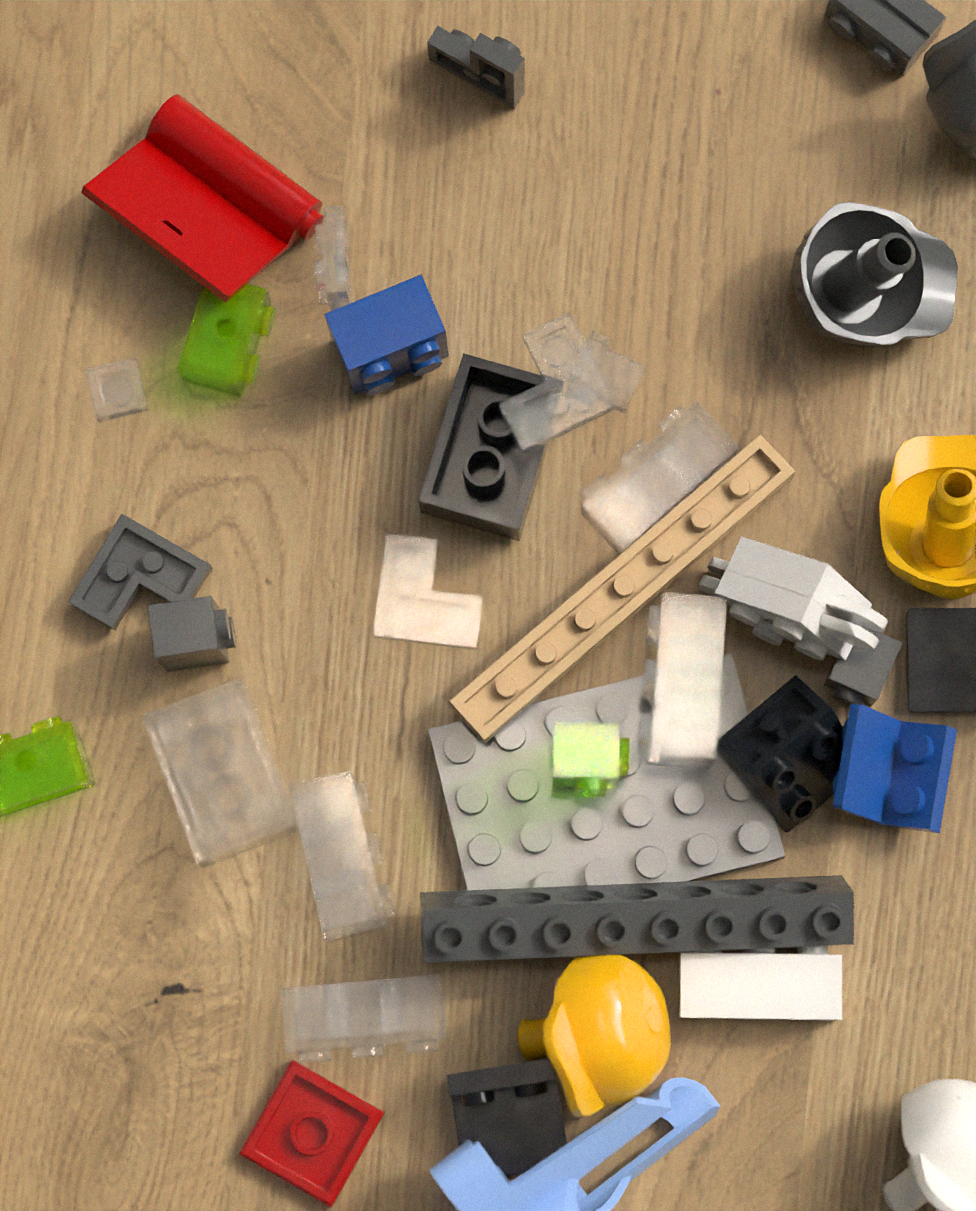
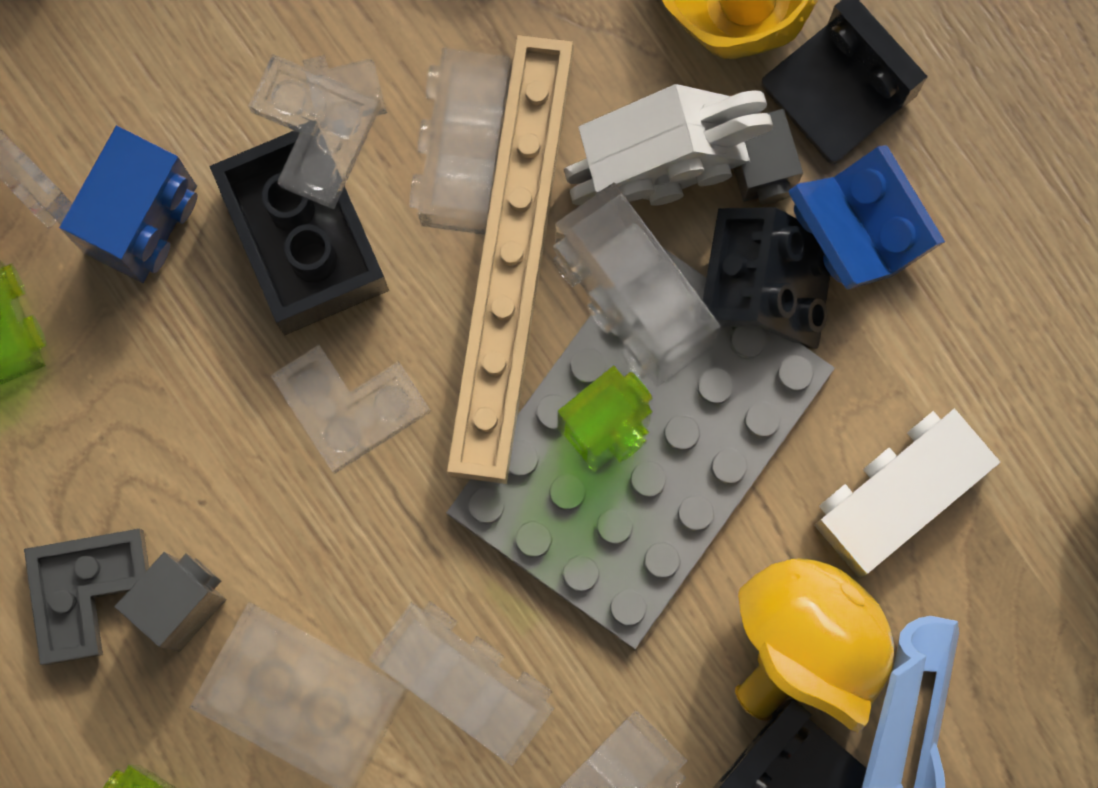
camera: 45 degrees left, 0 degrees up
dark grey brick [420,875,854,963] -> none

